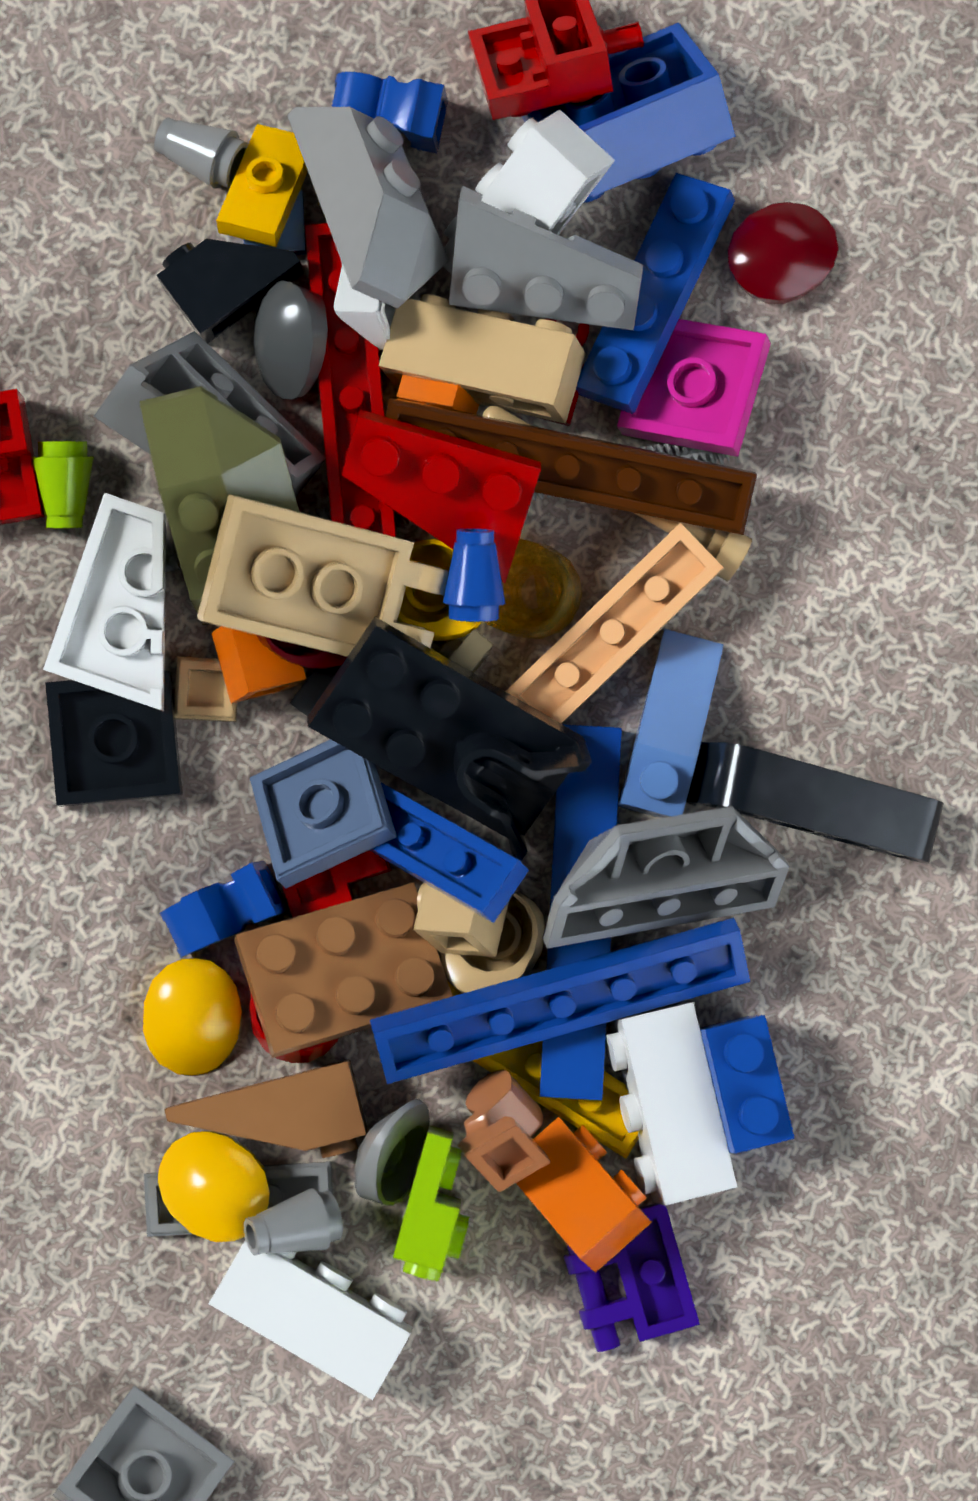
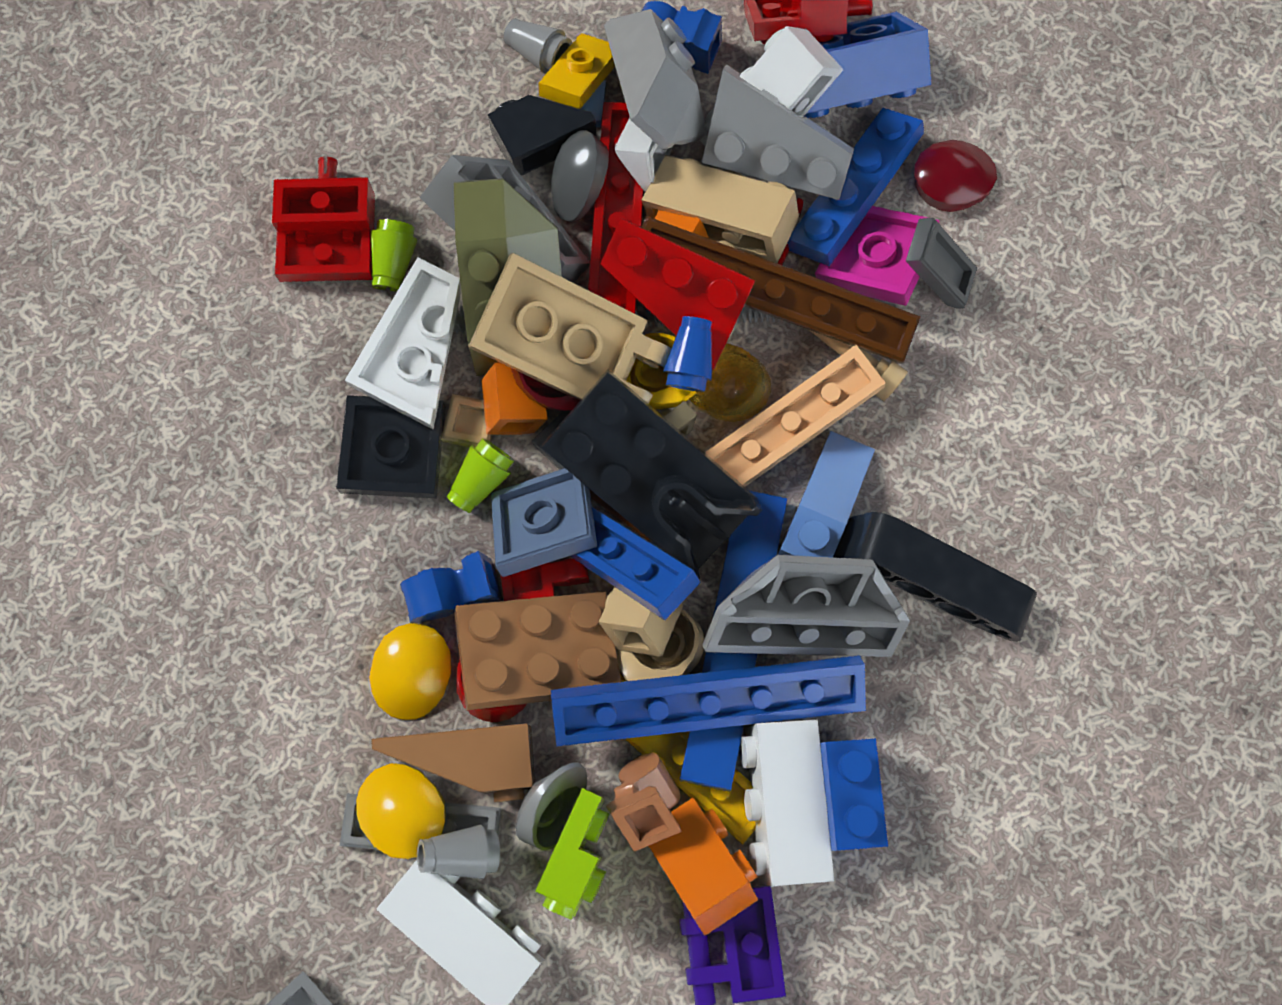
camera: 10 degrees right, 10 degrees down
none -> lime cone [447,438,514,513]
none -> dark grey tile [906,218,977,309]

